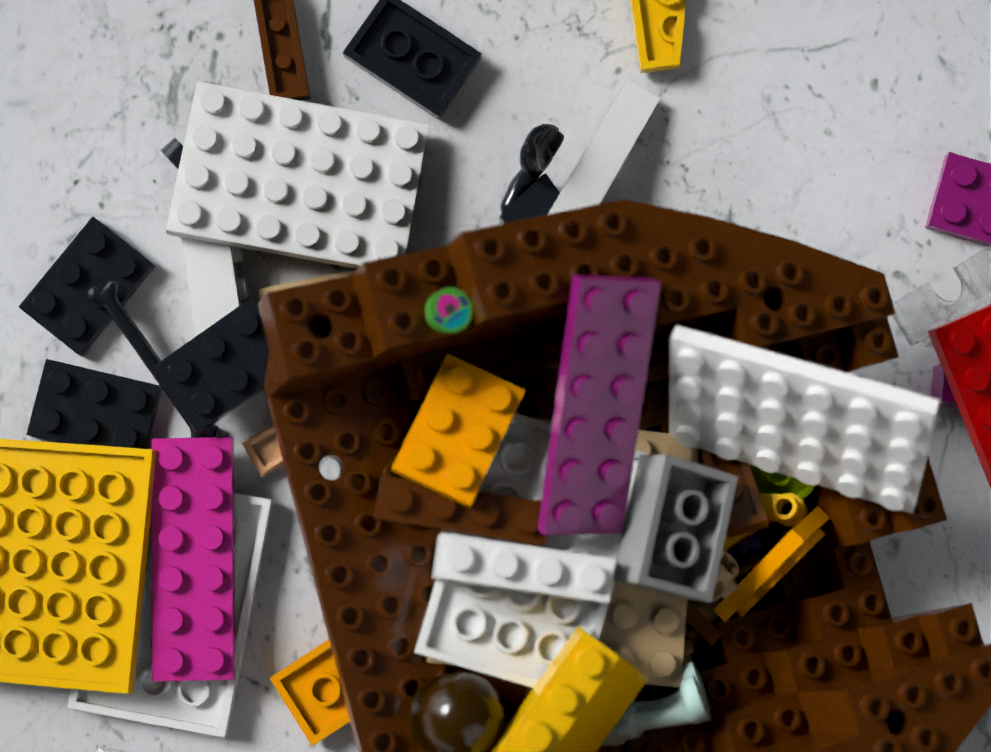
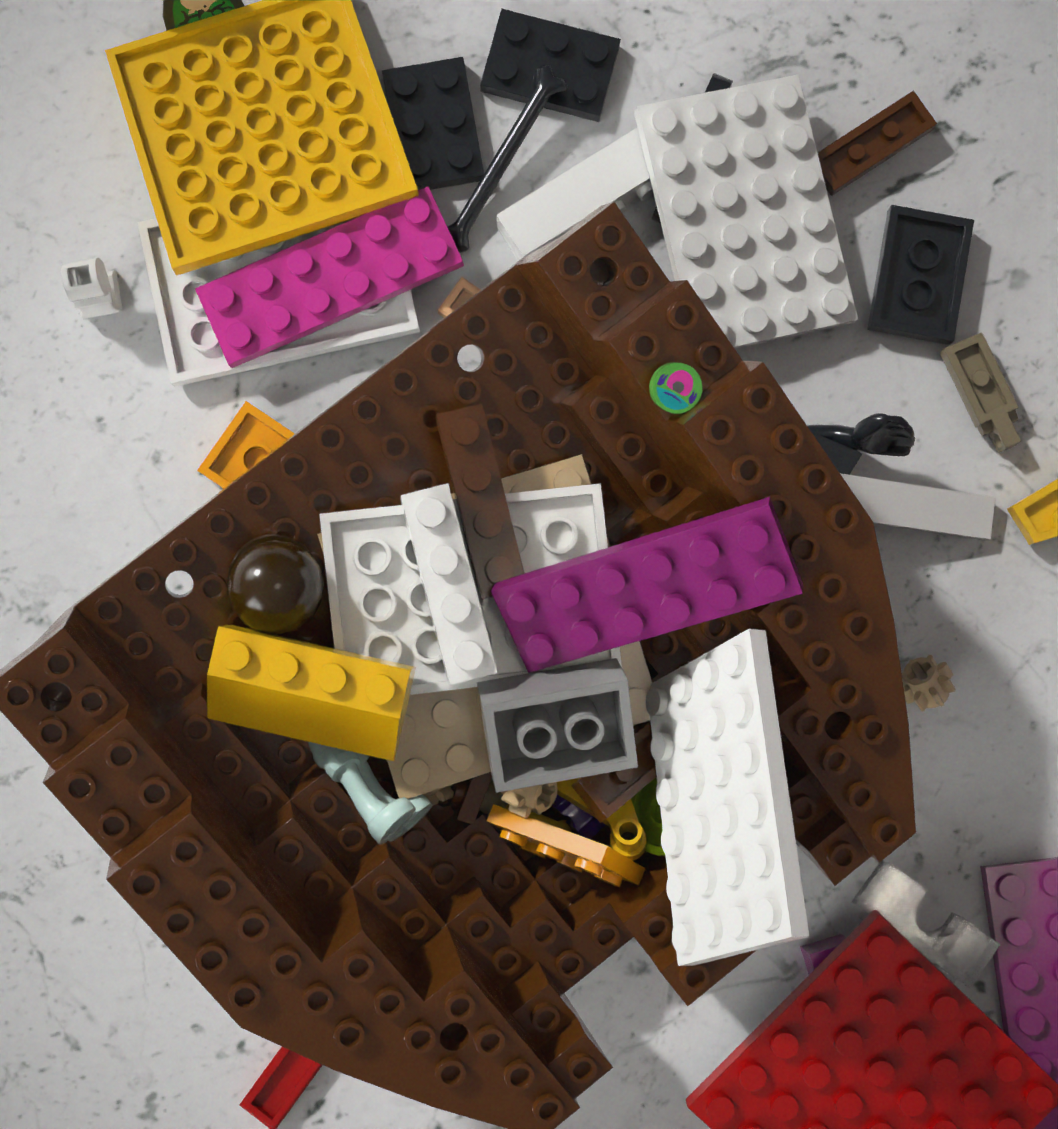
camera: 65 degrees right, 0 degrees up
black plate [153,297,270,433] -> none
light orange plate [391,354,526,508] -> none
none -> tan gear [902,655,956,711]
none -> dark tan hinge [940,333,1021,453]

